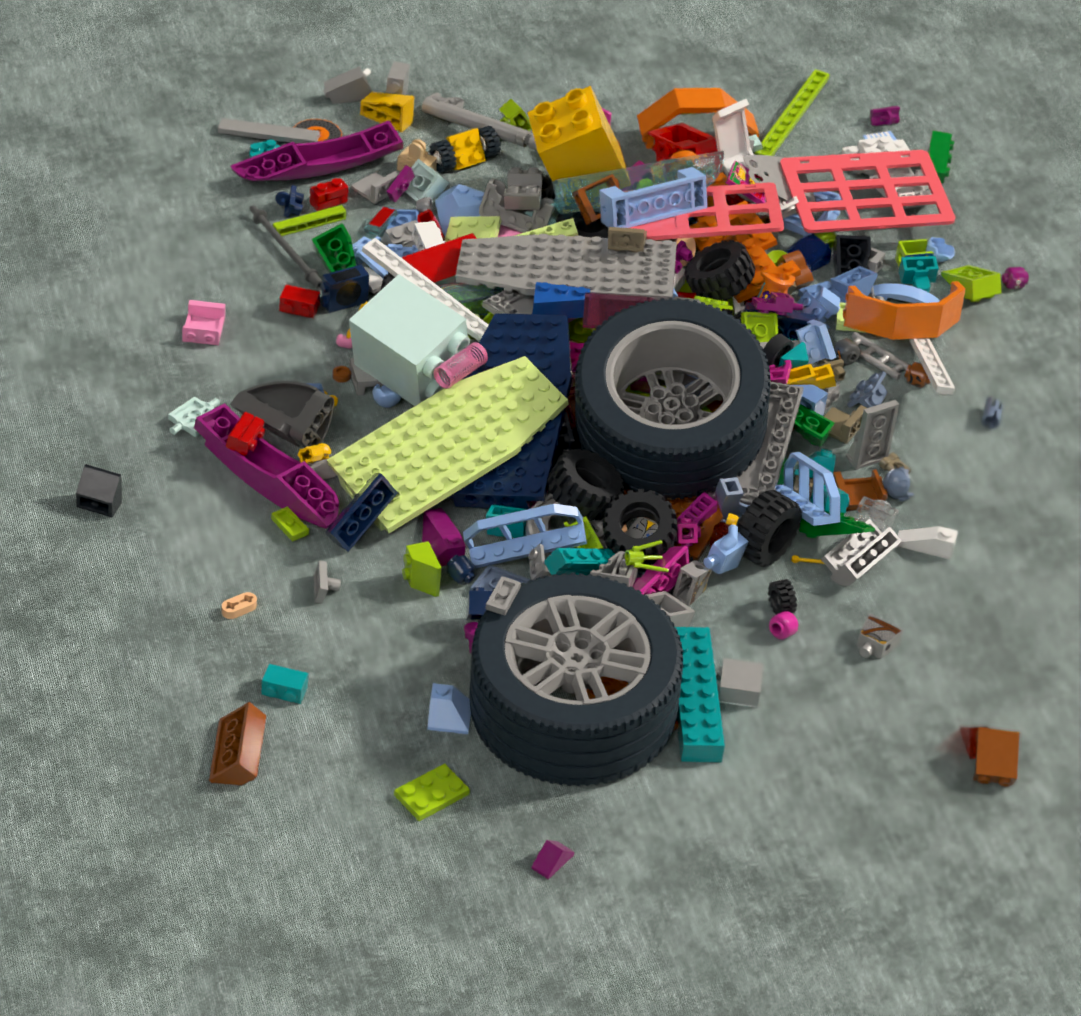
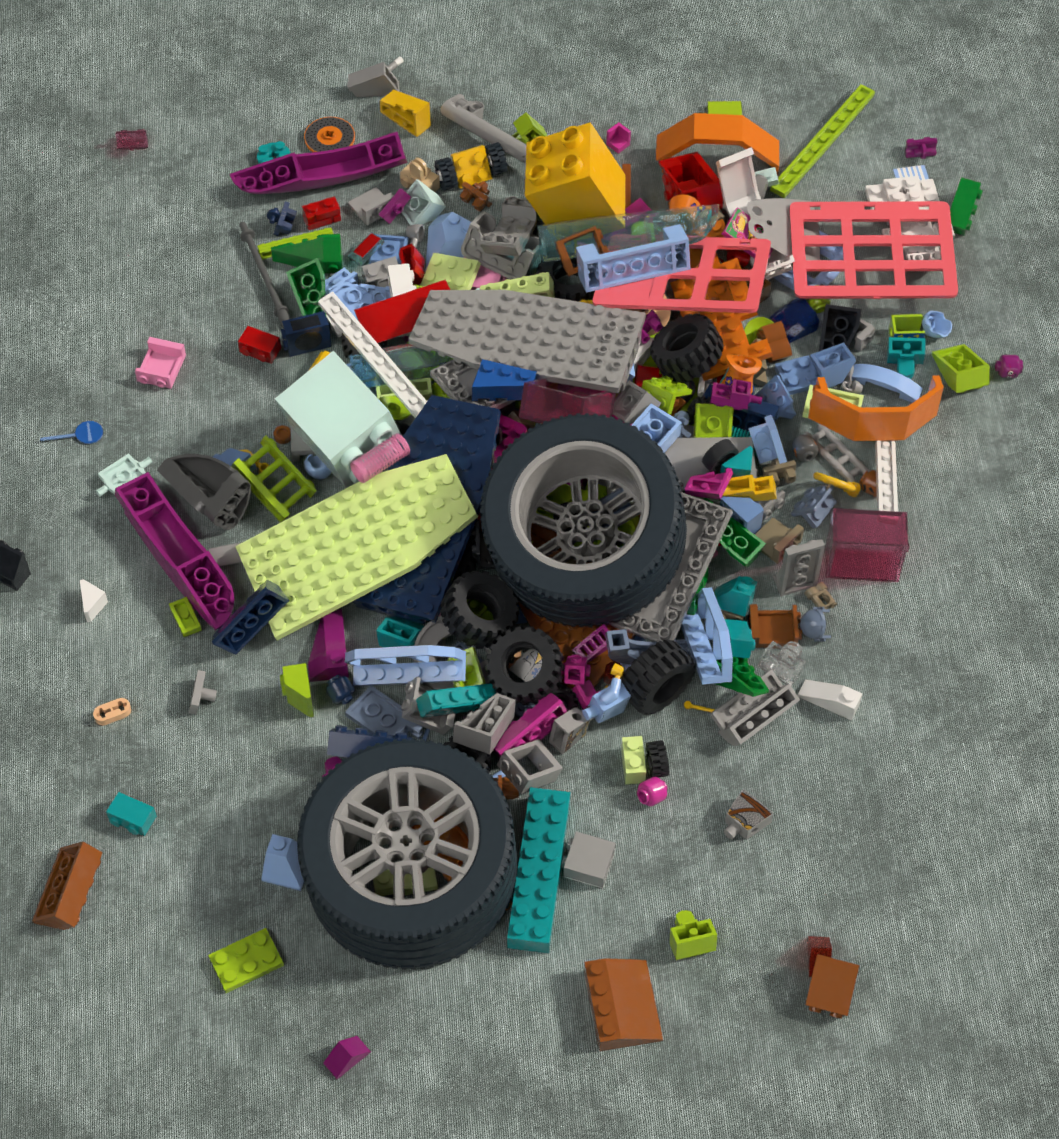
camera: 15 degrees right, 15 degrees up
light grey tile [218,118,320,144] -> none
red brick [226,412,265,456] -> none
yellow piece [298,443,332,464] -> none
light grey slope [386,62,410,95] -> none
light grey plate [486,576,521,616] -> none
dark tan bracket [608,227,647,252] -> none
lime plant [625,540,669,572] -> none
light blue brick [814,287,840,319] -> none
sand blue arm [982,397,1004,429] -> none
none -> blue piece [40,421,103,444]
none -> white slope [80,579,108,622]
none -> clear pink hips [115,129,148,151]
none -> lime fence [231,435,317,523]
none -> green wedge [271,234,343,274]
none -> dark orange hips [459,181,492,212]
none -> dark pink panel [572,680,601,709]
none -> dark orange slope [584,958,663,1051]
none -> yellowish green brick [621,736,646,784]
none -> lime brick [669,910,717,960]
none -> yellow piece [813,472,861,497]
none -> clear pink container [825,508,909,582]

